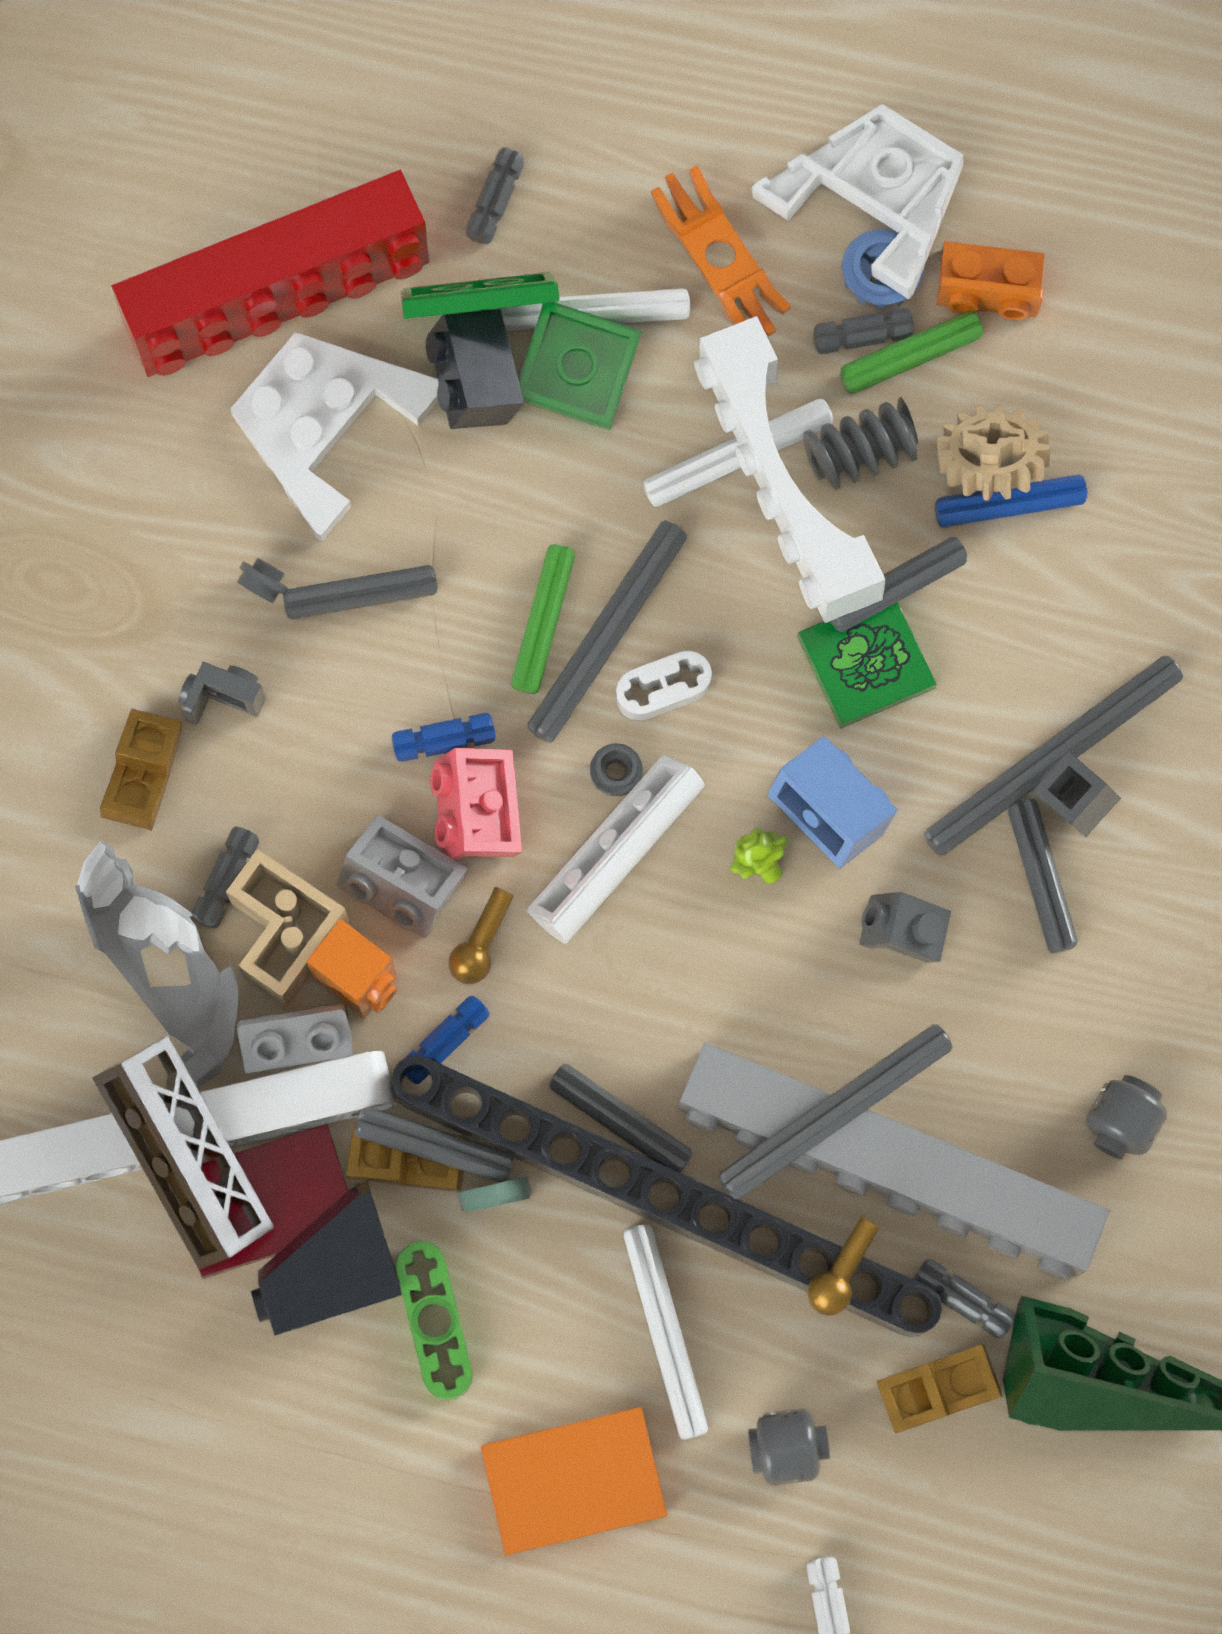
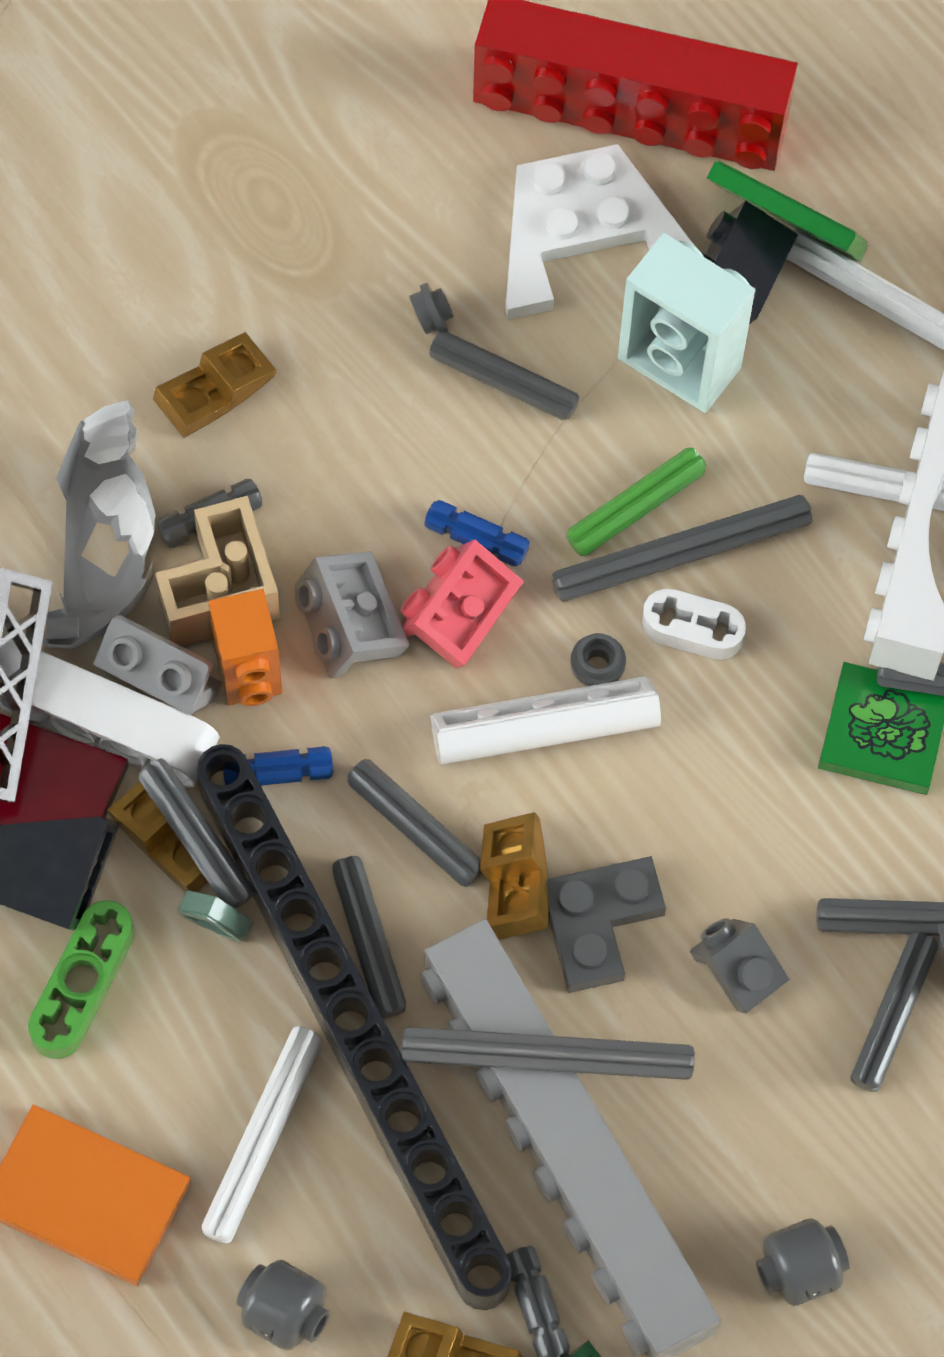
camera: 40 degrees right, 10 degrees down
dark grey bracket [179,661,266,725] -> none
pearl gold bar [448,887,514,984] -> none
dark grey axle [466,147,524,244] -> none
green tile [518,302,642,431] -> none
lime plant [730,828,789,884] -> none
medium blue brick [767,736,898,869] -> none
pearl gold bar [807,1216,880,1316] -> none
none -> dark grey axle [348,759,482,887]
none -> pearl gold slope [480,812,548,940]
none -> dark grey plate [548,856,666,993]
none -> light aqua brick [618,232,755,414]

